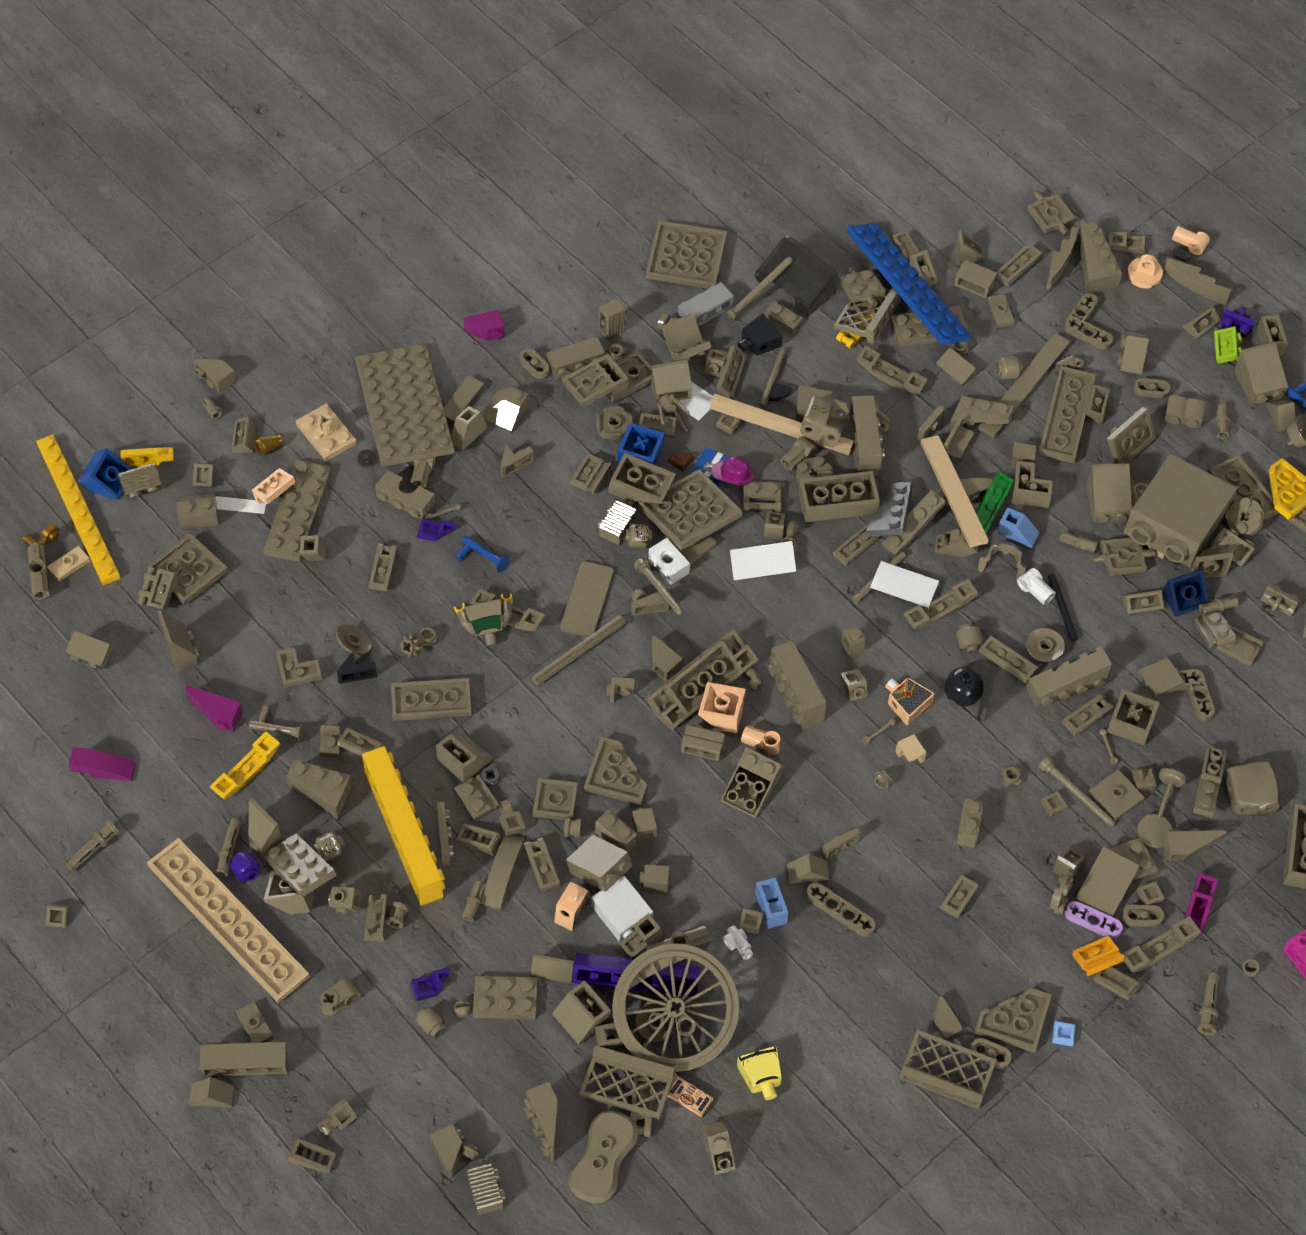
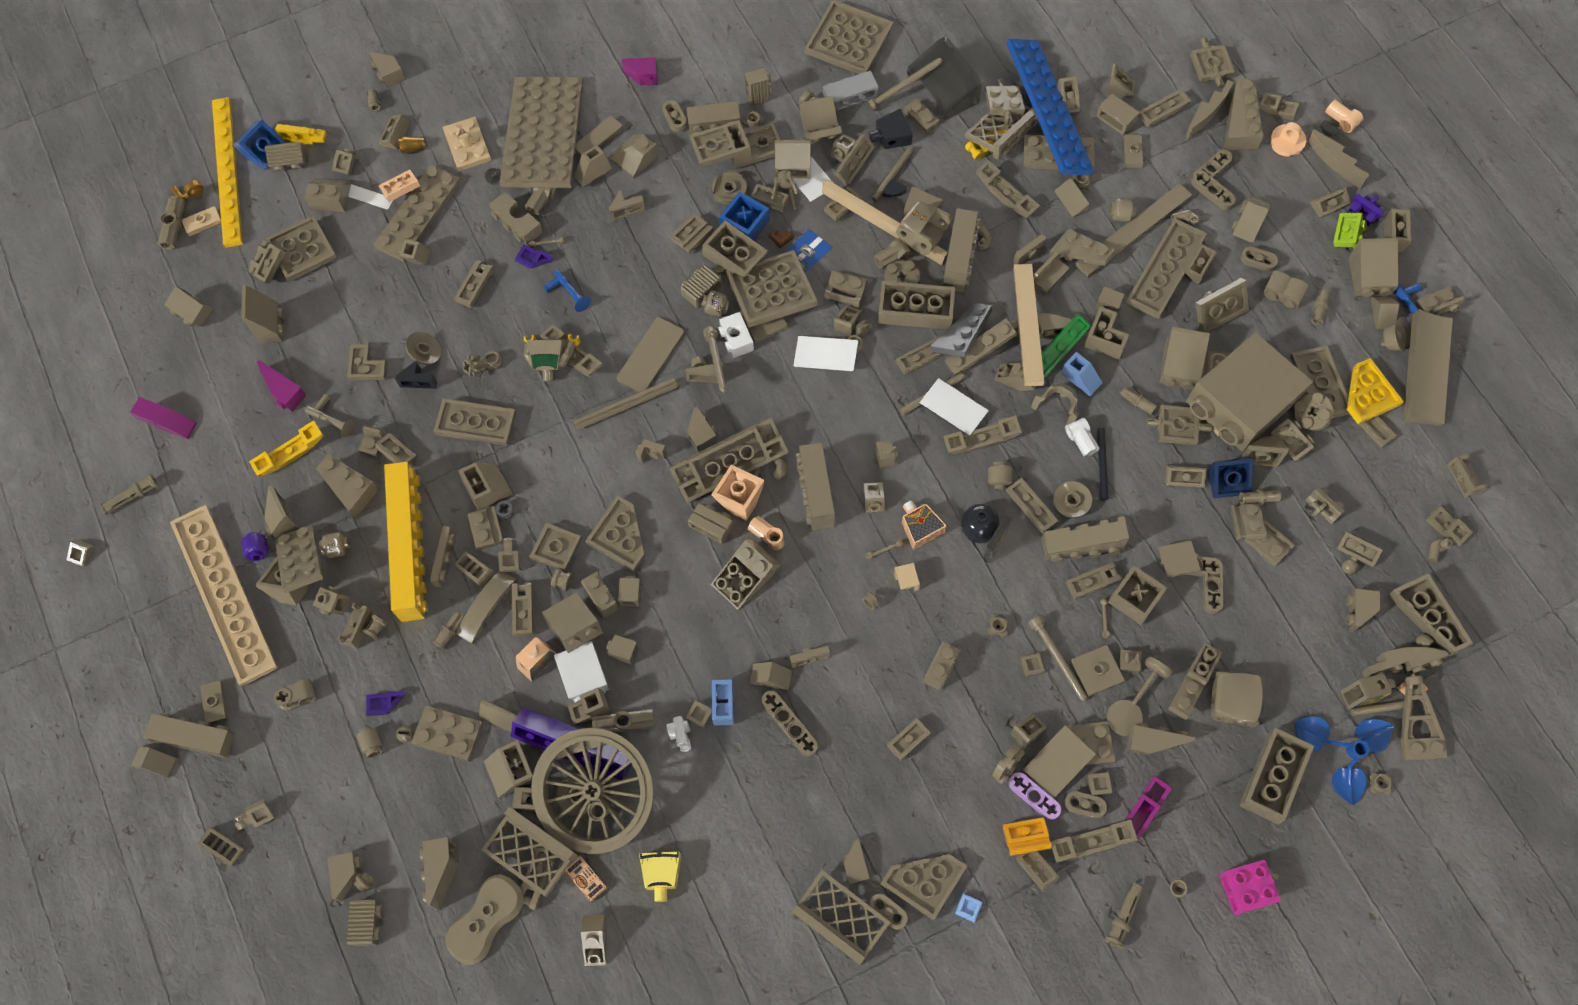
camera: 20 degrees right, 10 degrees up
dark tan pin [215,818,242,877] -> none
magenta piece [711,456,754,485] -> none
dark tan plate [891,231,920,262] -> none

